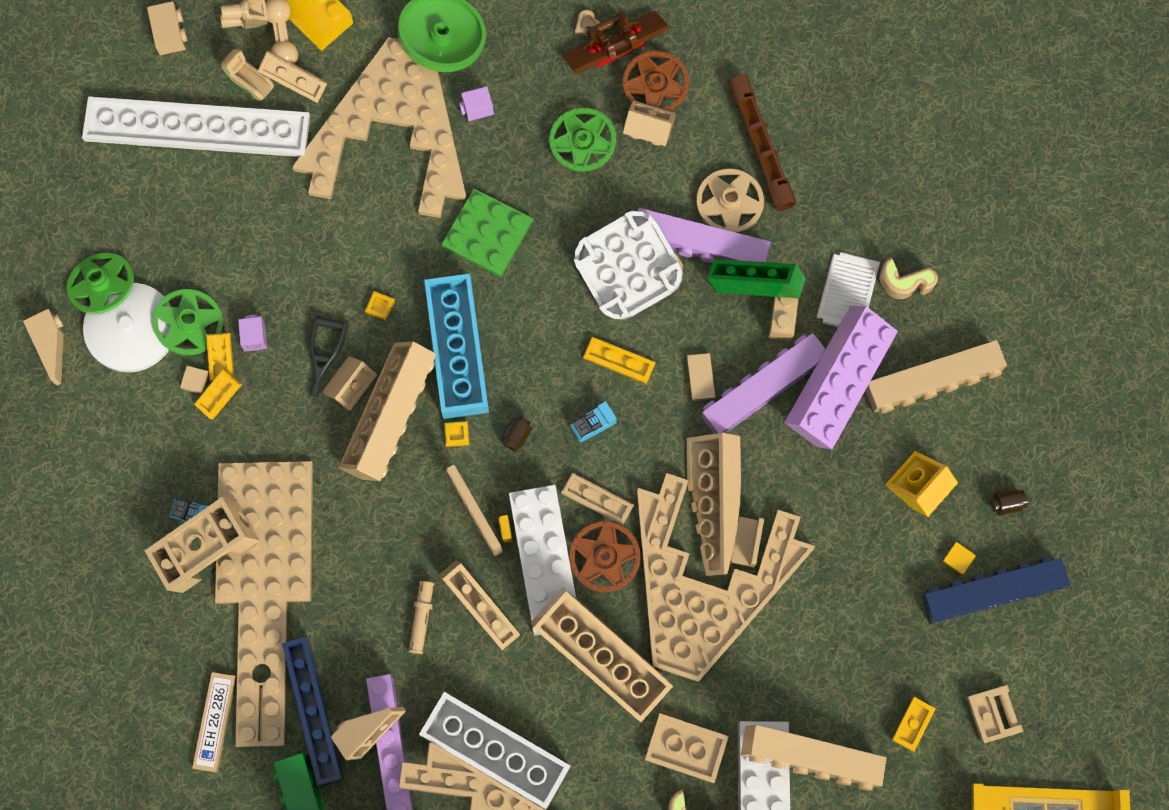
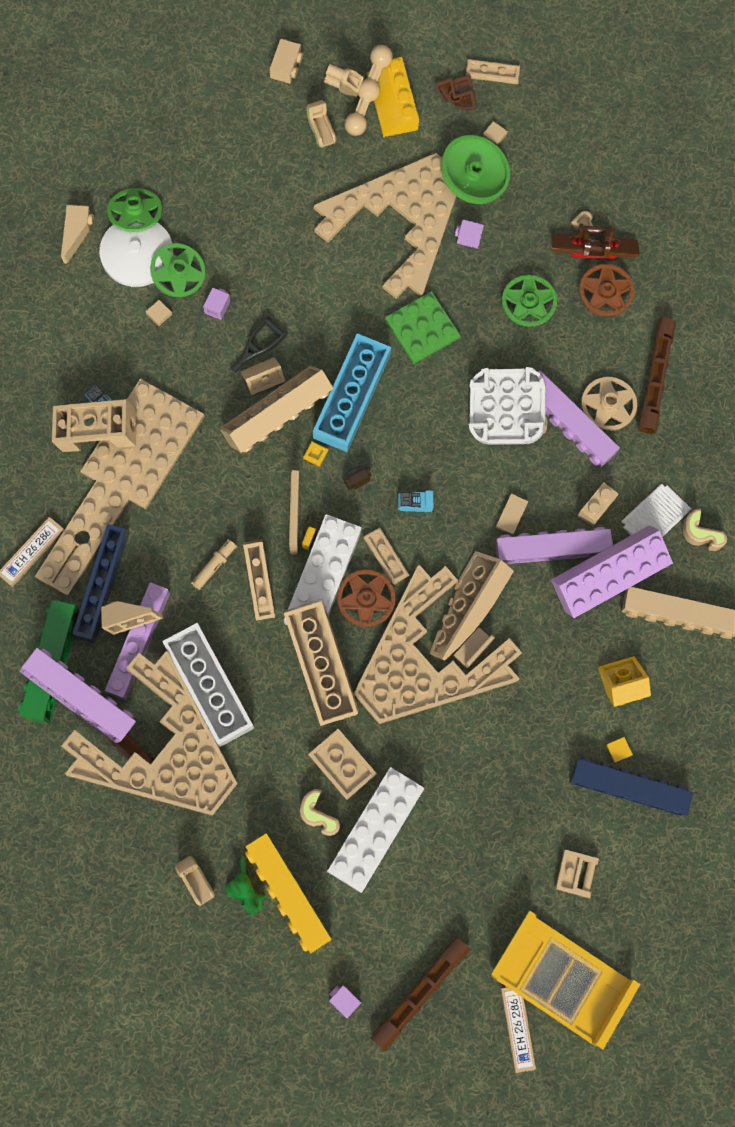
camera: 25 degrees right, 0 degrees up
white plate [82,97,310,157] -> none
yellow plate [194,369,242,419] -> none
yellow plate [206,333,234,381] -> none
tan tile [257,51,328,103] -> none
yellow tile [365,291,395,321] -> none
yellow tile [583,337,655,384] -> none
tan brick [623,101,676,146] -> none
green brick [707,259,806,299] -> none
tan brick [741,725,886,791] -> none
yellow plate [891,697,936,752] -> none
dark brown brick [990,488,1028,516] -> none

